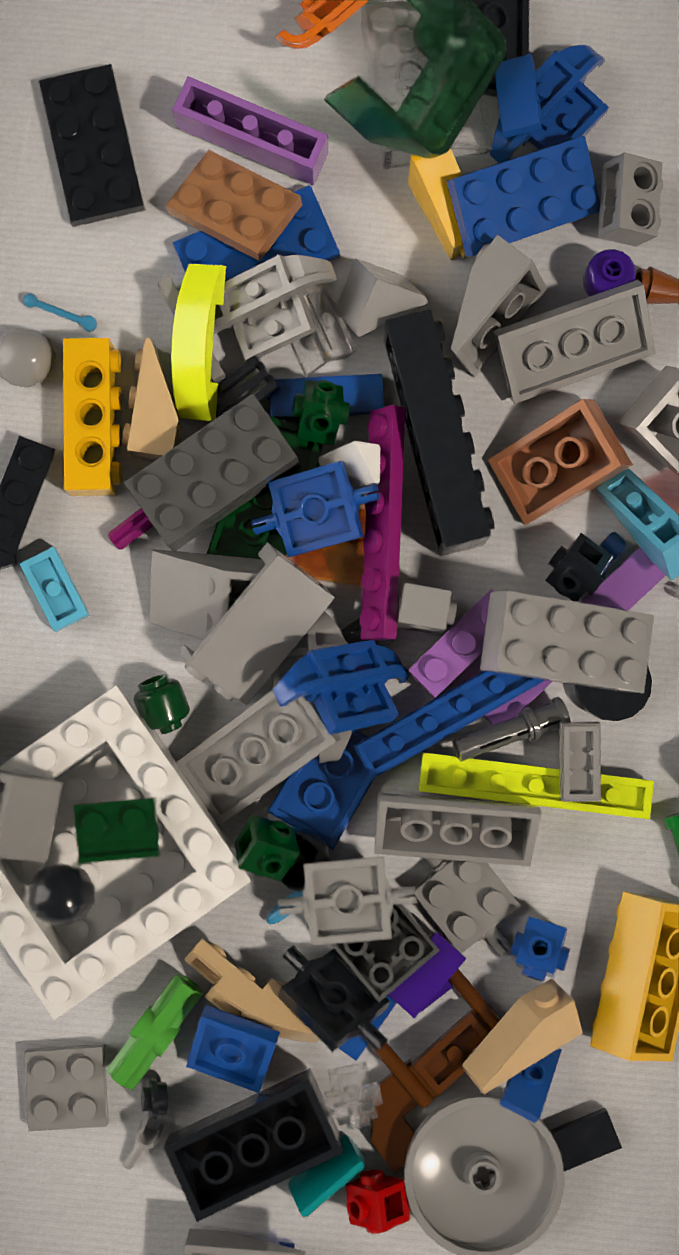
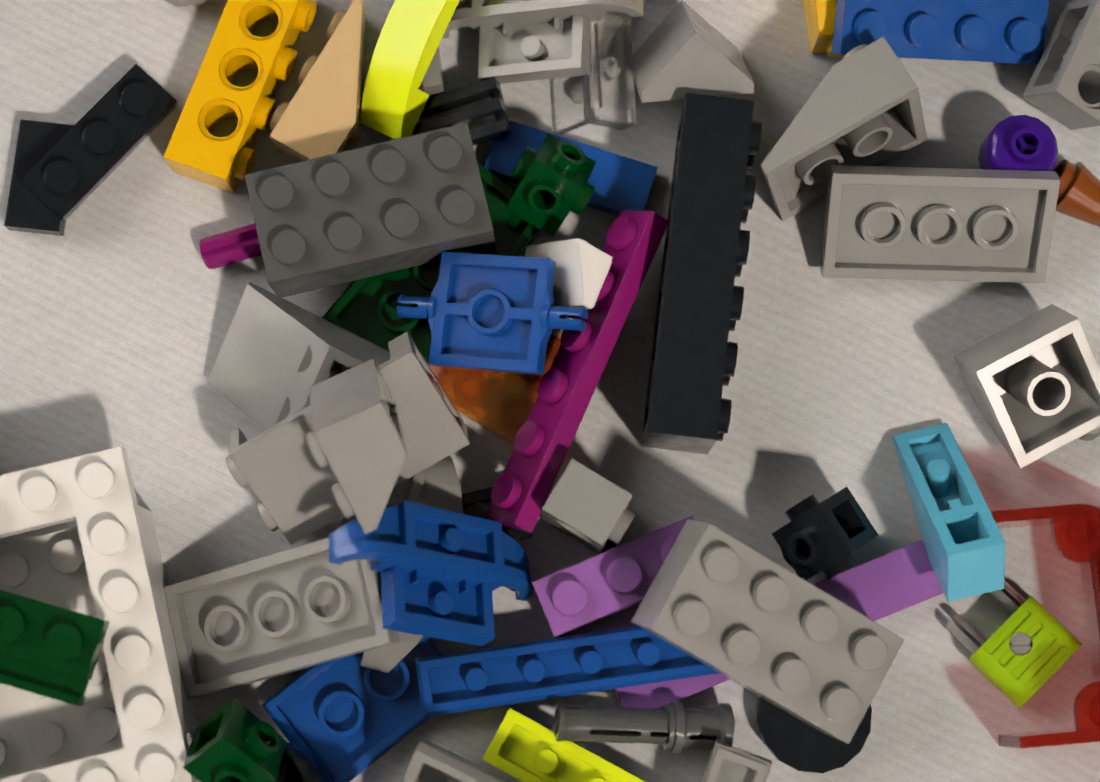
camera: 15 degrees right, 5 degrees down
medium azure plate [20,546,90,633] -> none
dark green head [133,674,190,734] -> none
nougat slope [488,399,633,525] -> none
dark blue hand [599,532,626,576] -> none
none -> light grey slope [304,359,407,534]

